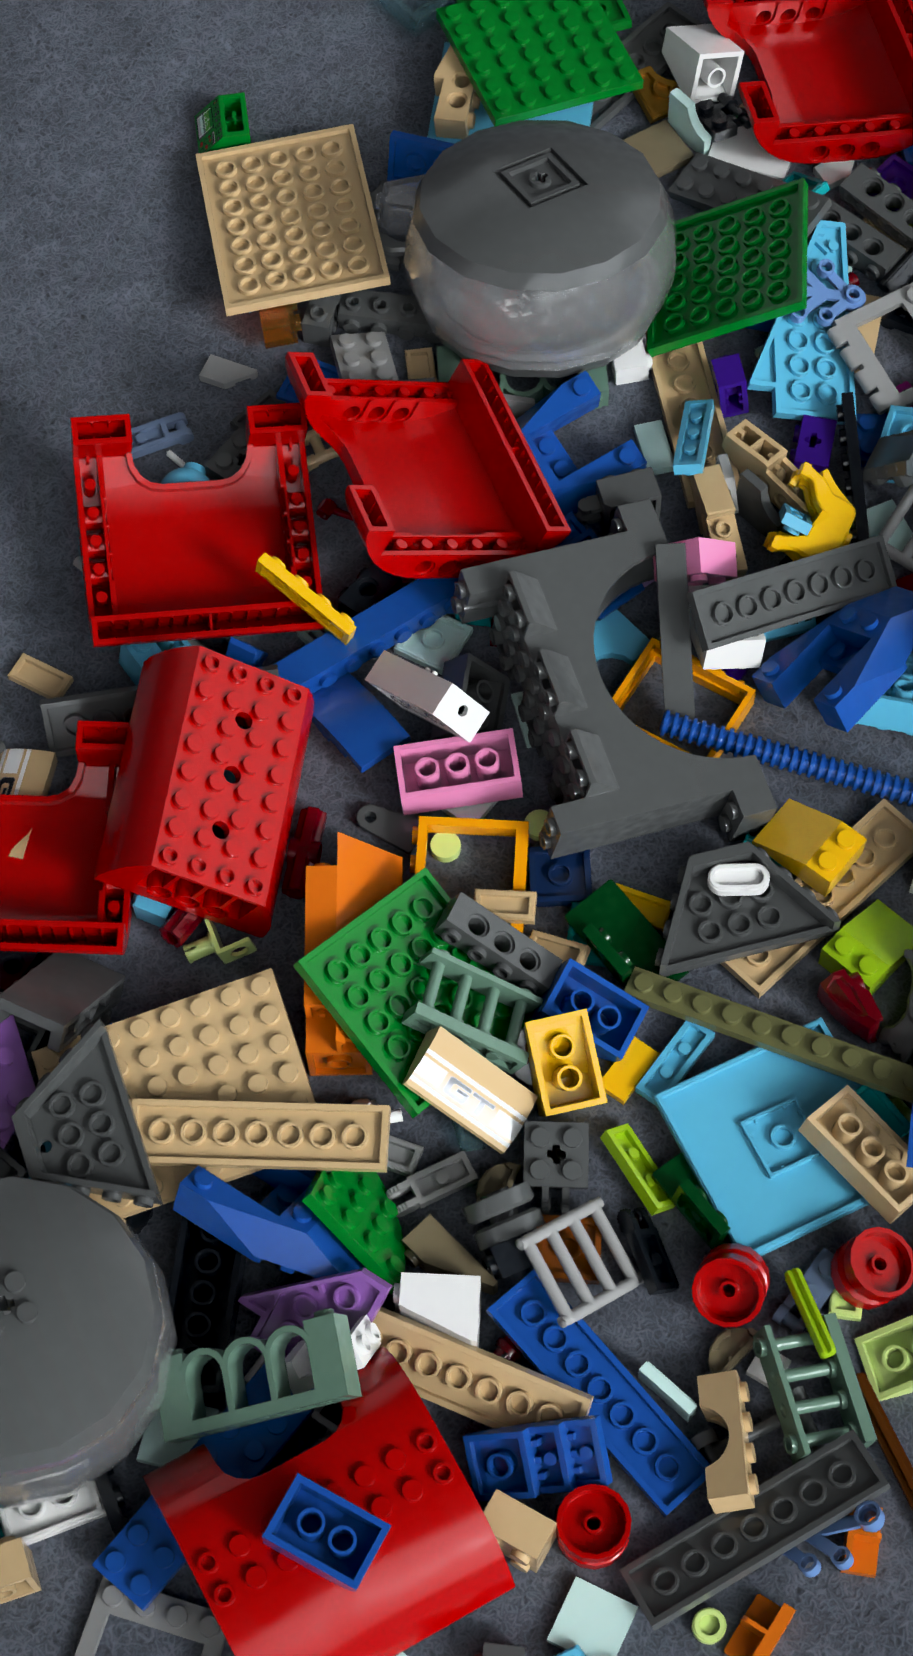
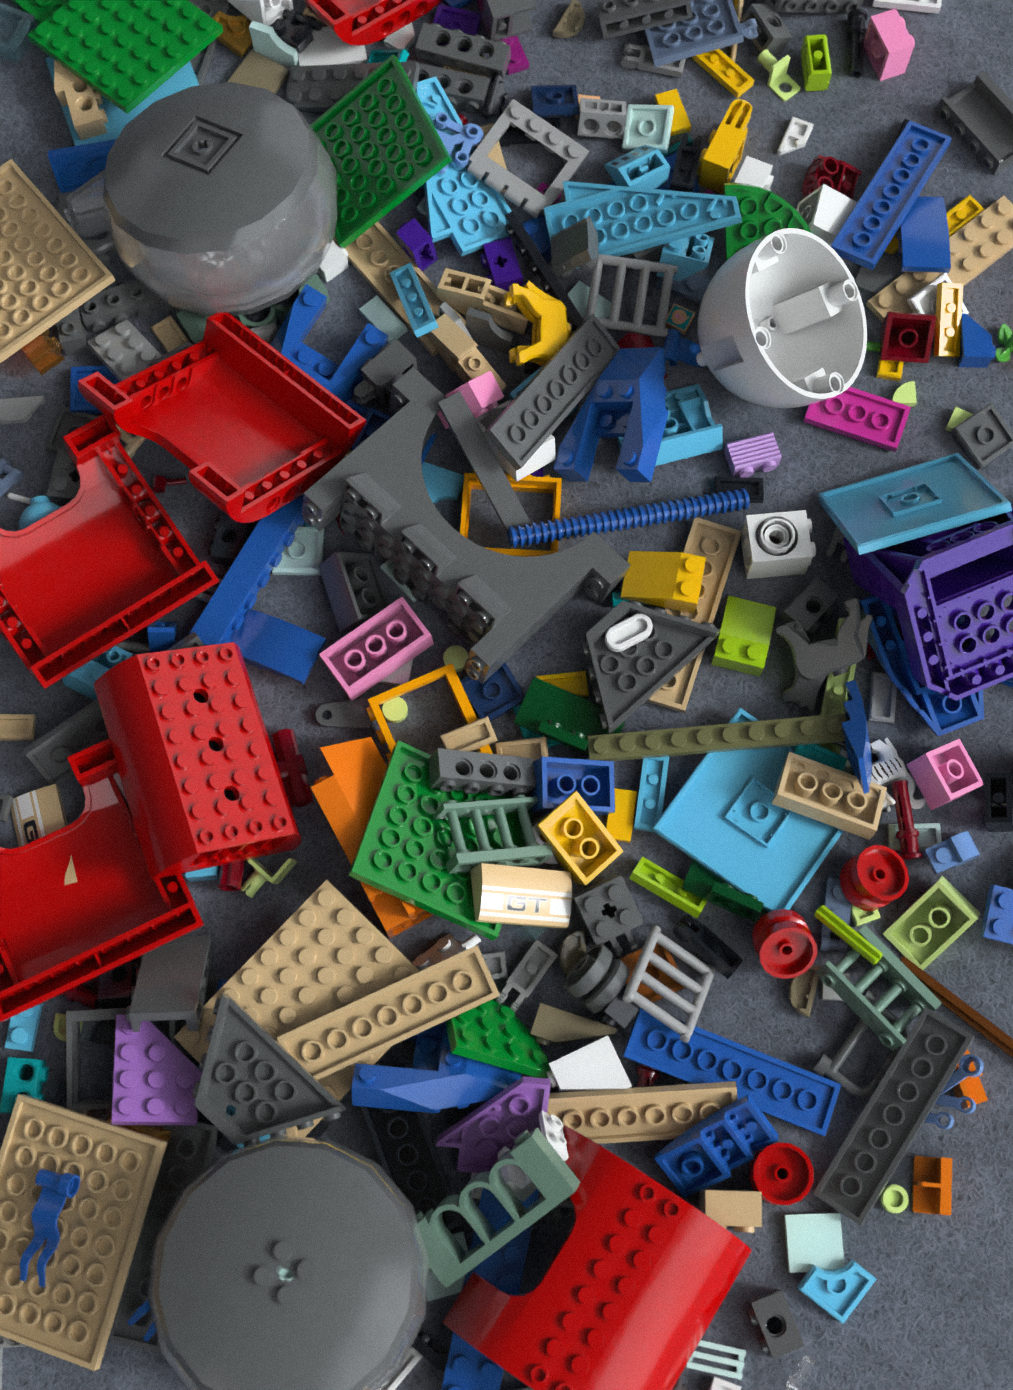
camera: 30 degrees left, 10 degrees up
yellow plate [255,552,357,645] -> none
blue brick [262,1473,391,1592] -> none
white brick [365,650,490,743] -> none
light aqua tile [638,1361,697,1422] -> none
tan arch [697,1370,759,1514] -> none
medium azure plate [779,503,813,536] -> none
dark red slope [817,969,883,1044] -> none

